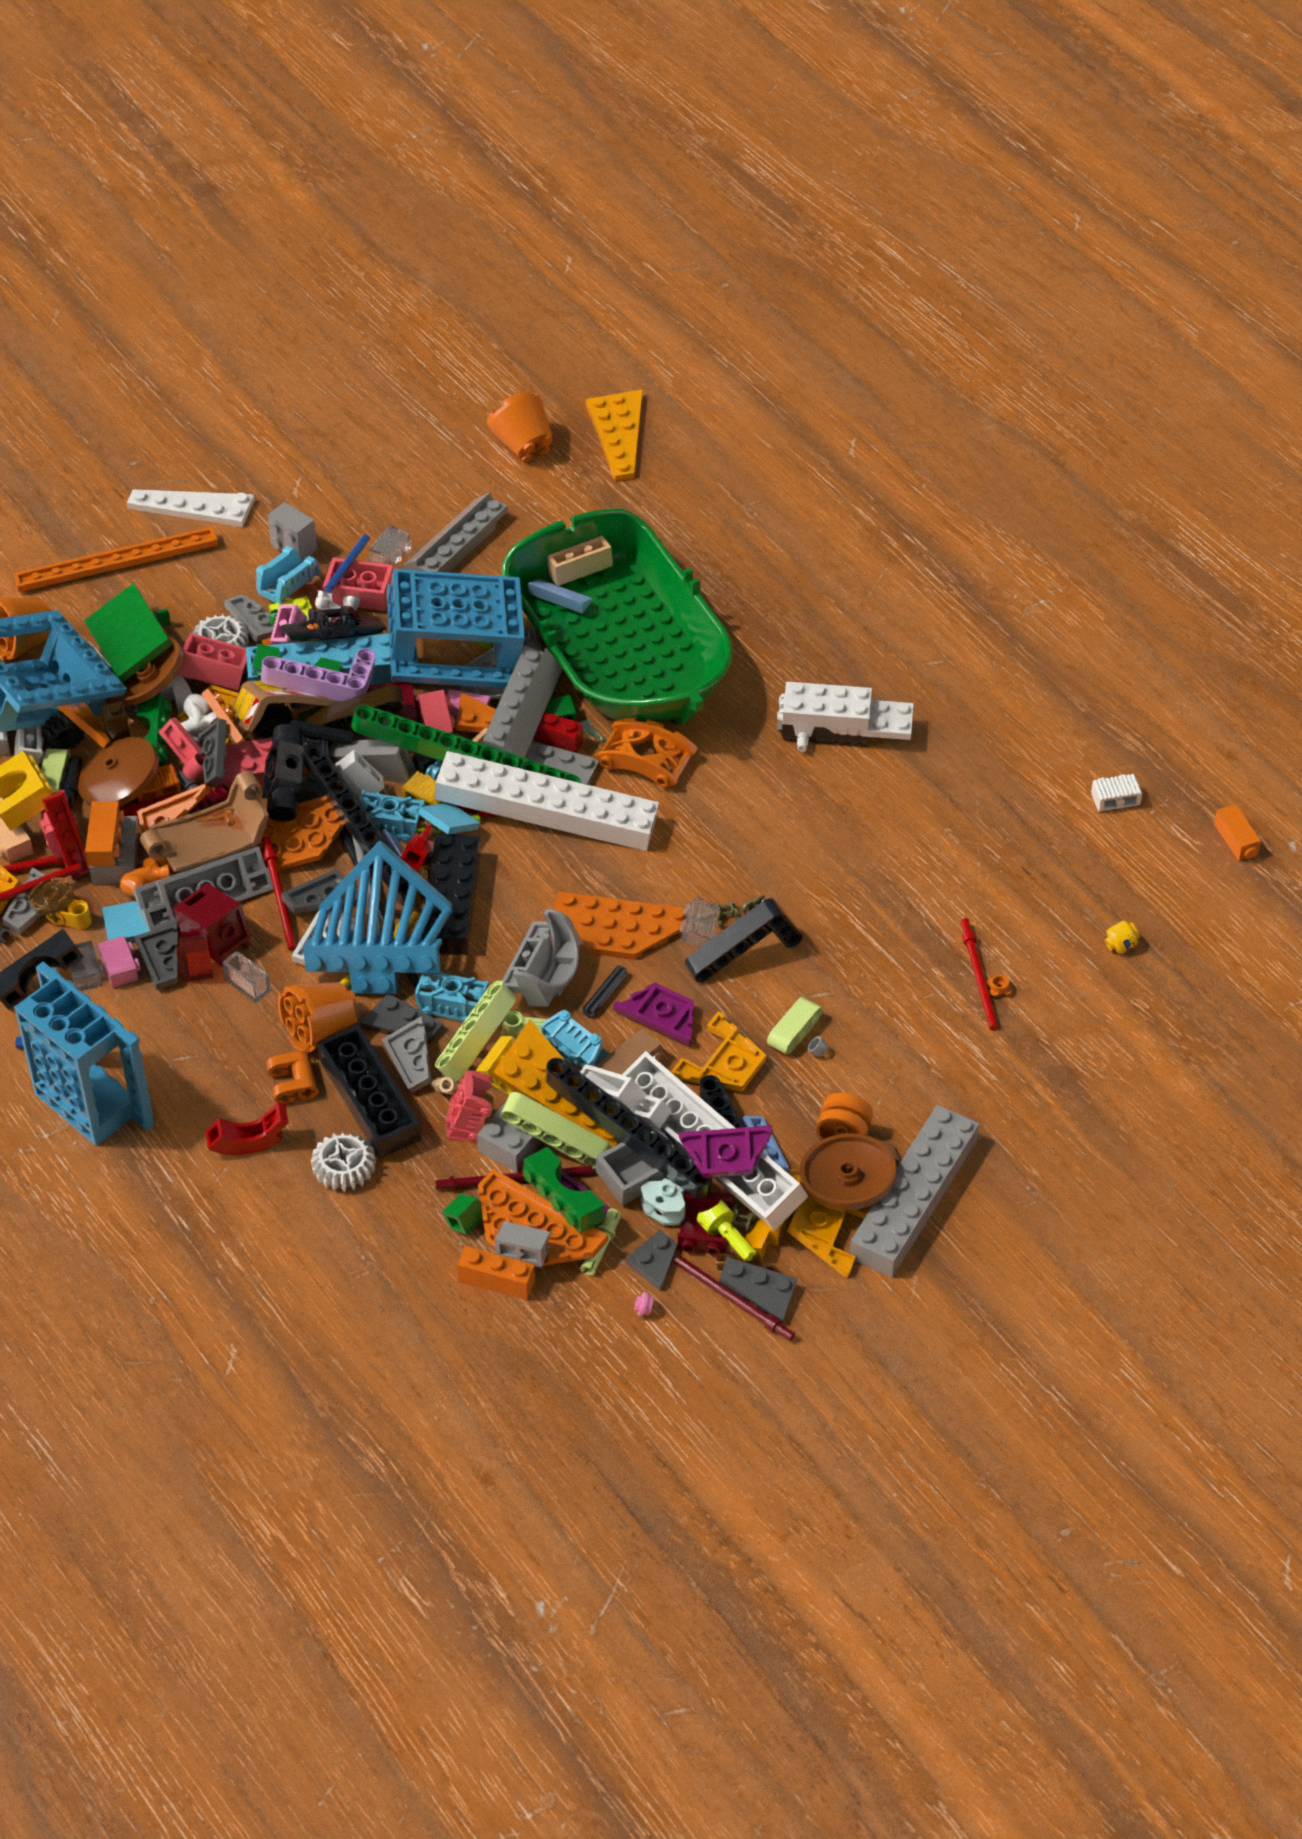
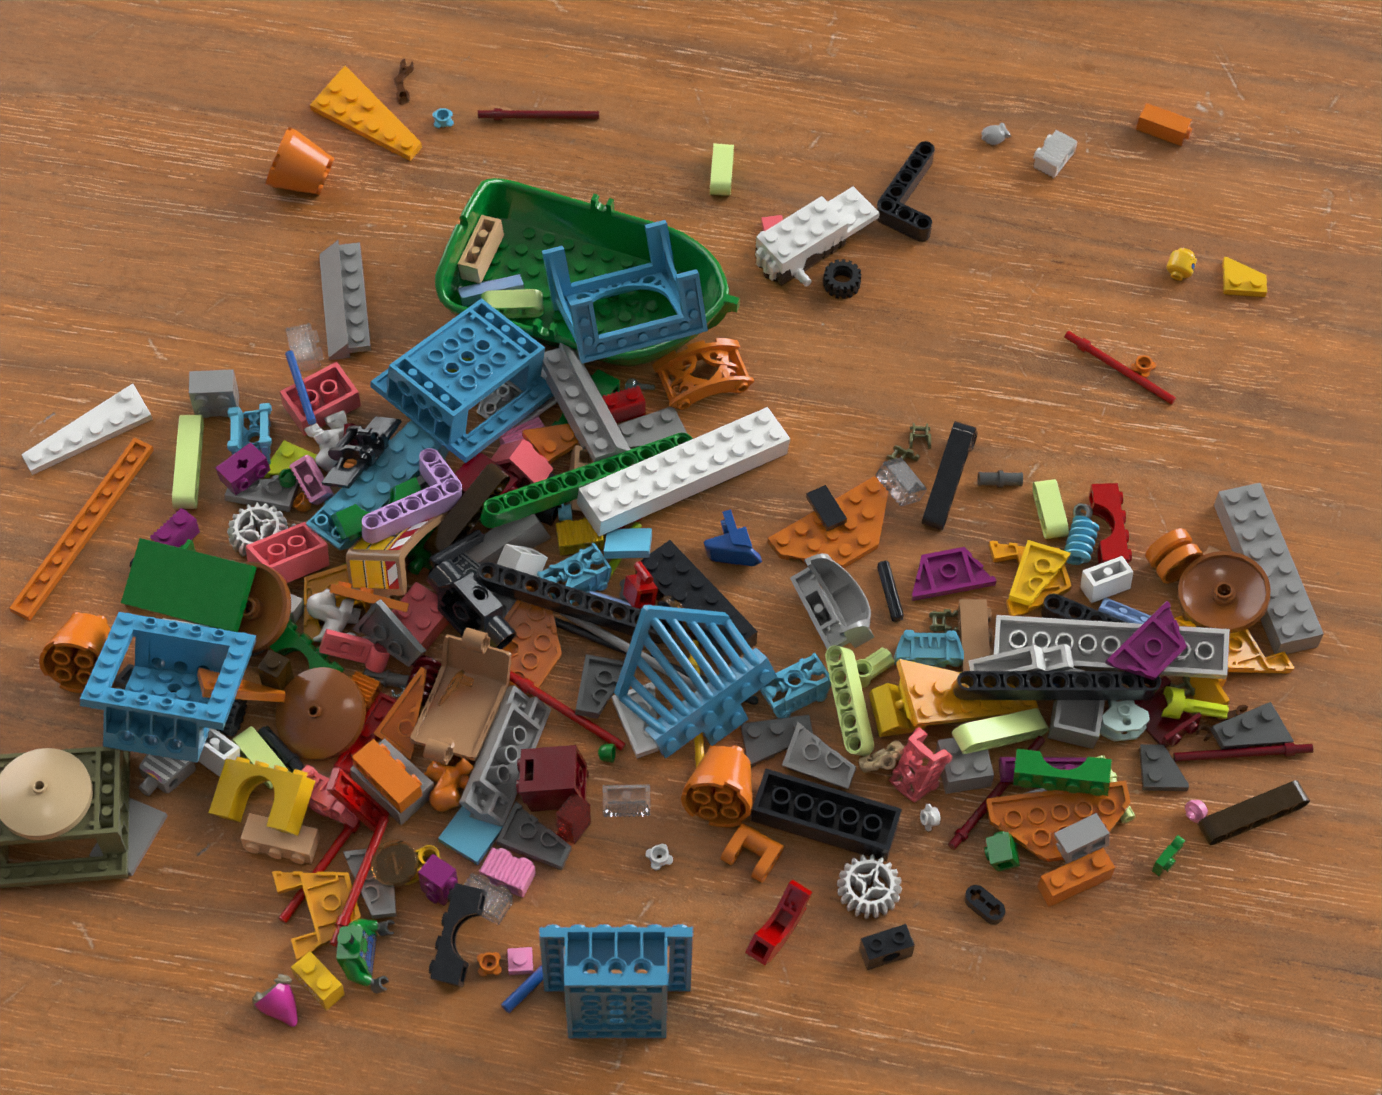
camera: 45 degrees left, 10 degrees up
none -> magenta brick [150,508,200,547]
none -> yellowish green beam [172,415,204,509]
none -> magenta brick [215,442,271,496]
none -> reddish brown piece [394,59,414,104]
none -> magenta brick [418,854,458,906]
none -> medium azure plate [433,108,454,128]
none -> dark red bar [478,108,599,121]
none -> yellowish green beam [481,289,544,318]
none -> dark azure arch [542,220,708,364]
none -> green hinge [598,744,616,763]
none -> white plate [646,844,673,870]
none -> blue piece [704,509,762,566]
none -> yellowish green beam [710,144,734,196]
none -> black tile [806,485,847,531]
none -> black tyre [823,259,861,299]
none -> black brick [859,924,915,971]
none -> black beam [876,141,935,242]
none -> white plate [920,804,940,831]
none -> olive piece [929,609,959,633]
none -> black beam [964,885,1006,924]
none -> dark grey pin [977,470,1023,488]
none -> light grey animal [981,123,1011,145]
none -> yellow wing [1008,540,1071,606]
none -> medium azure piece [1064,515,1099,565]
none -> white brick [1080,556,1133,603]
none -> red arch [1088,483,1132,565]
none -> green plate [1152,835,1186,876]
none -> dark brown beam [1198,780,1310,845]
none -> yellow wing [1222,257,1267,297]

